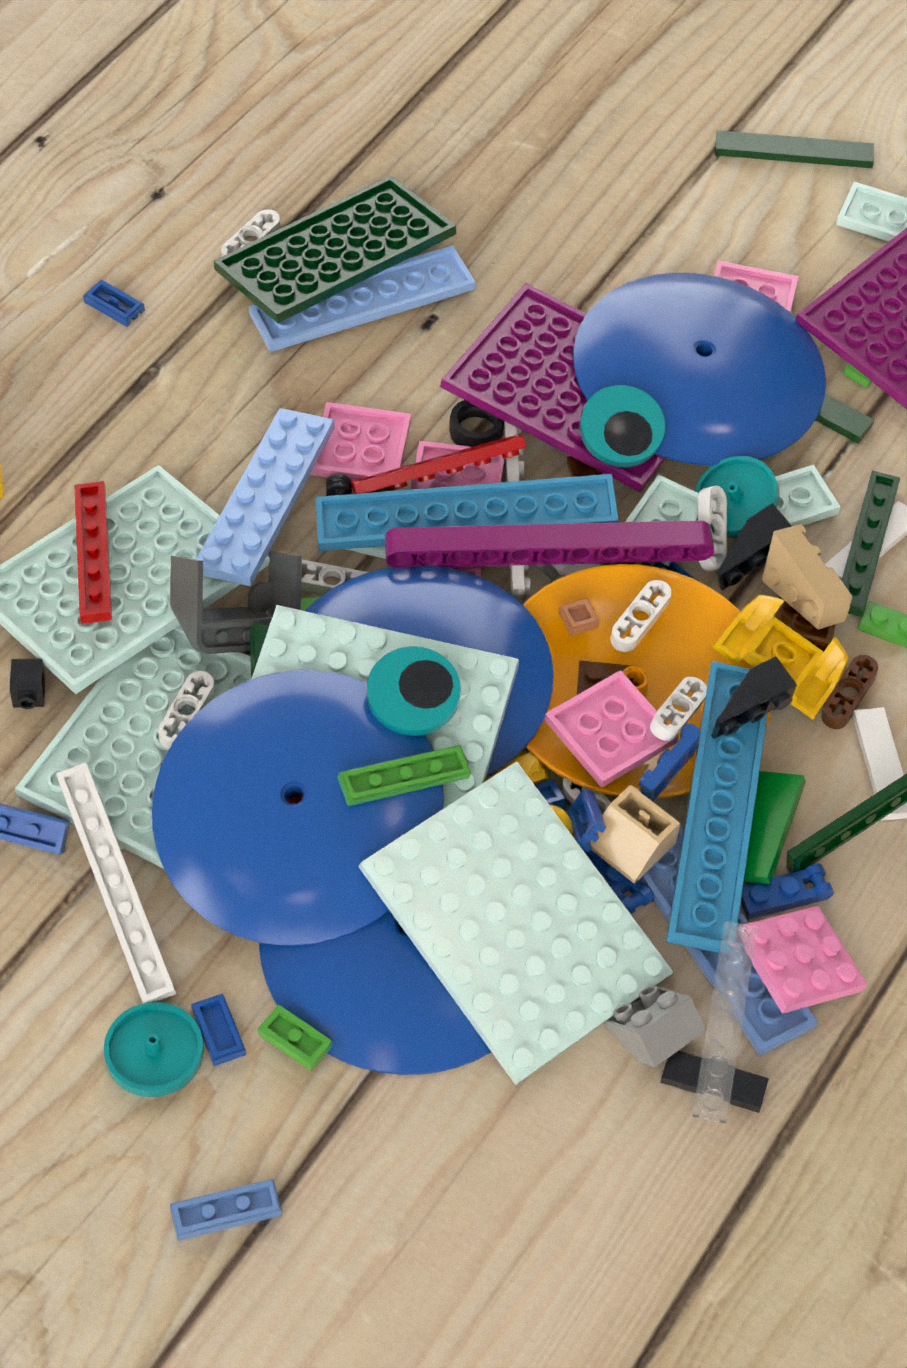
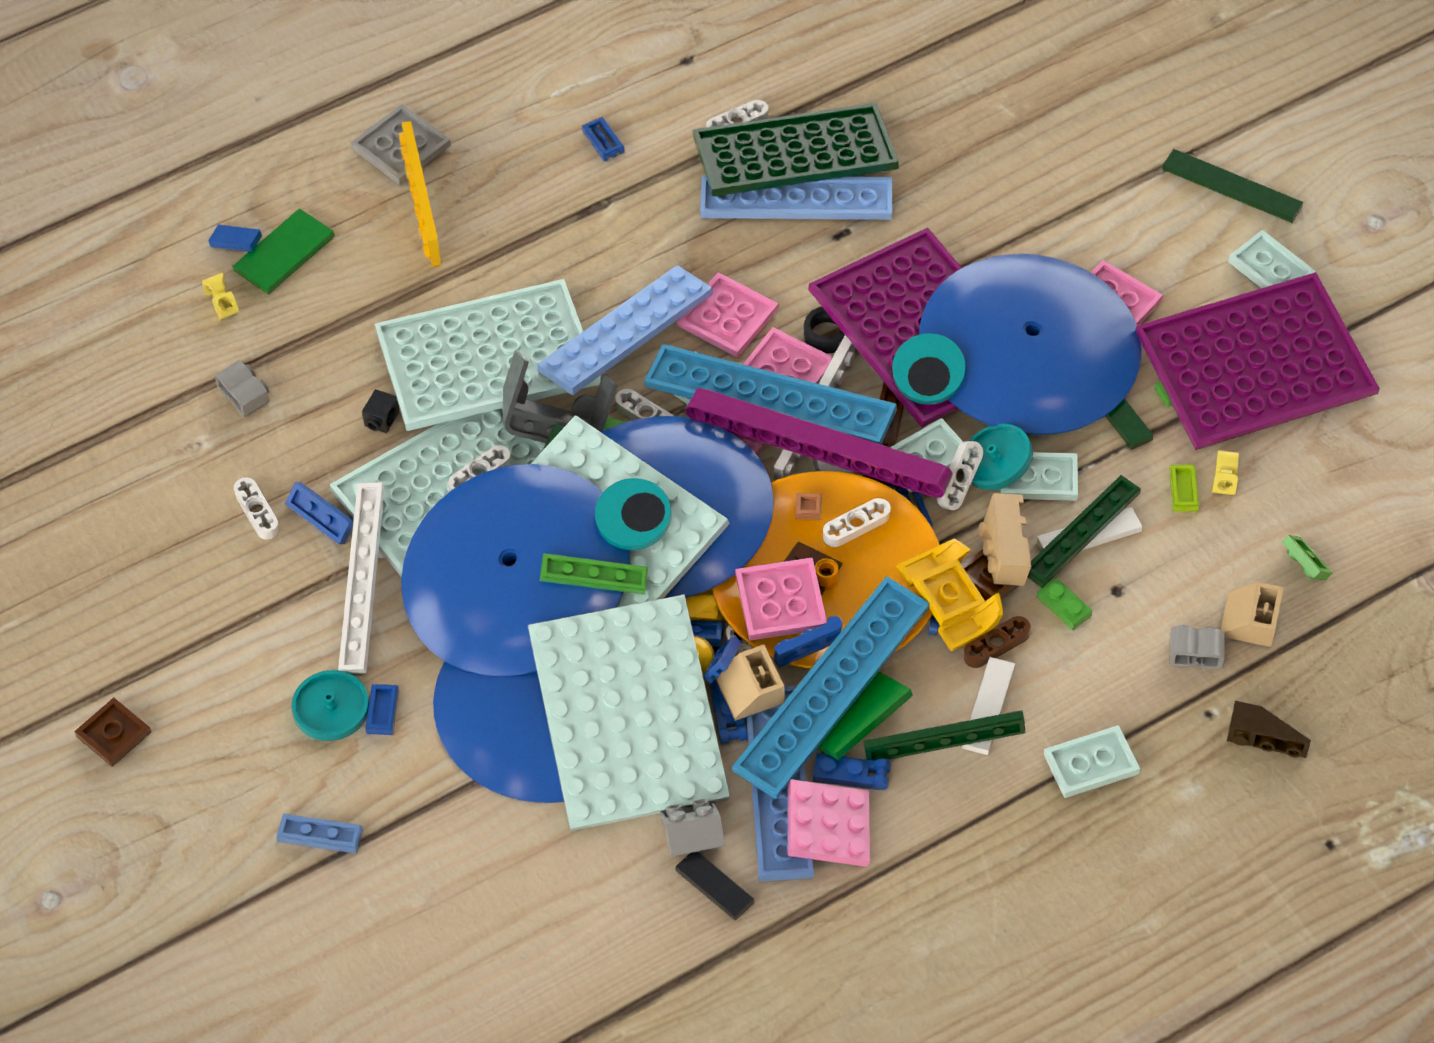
camera: 30 degrees right, 0 degrees up
red plate [74,481,113,624] -> none
bright green plate [258,1004,332,1072] -> none
black bush [326,475,352,496] -> none
red plate [350,434,527,494] -> none
white beam [650,677,707,741] -> none
clear plate [692,921,758,1124] -> none
black slope [711,656,797,739] -> none
black slope [717,503,792,590] -> none

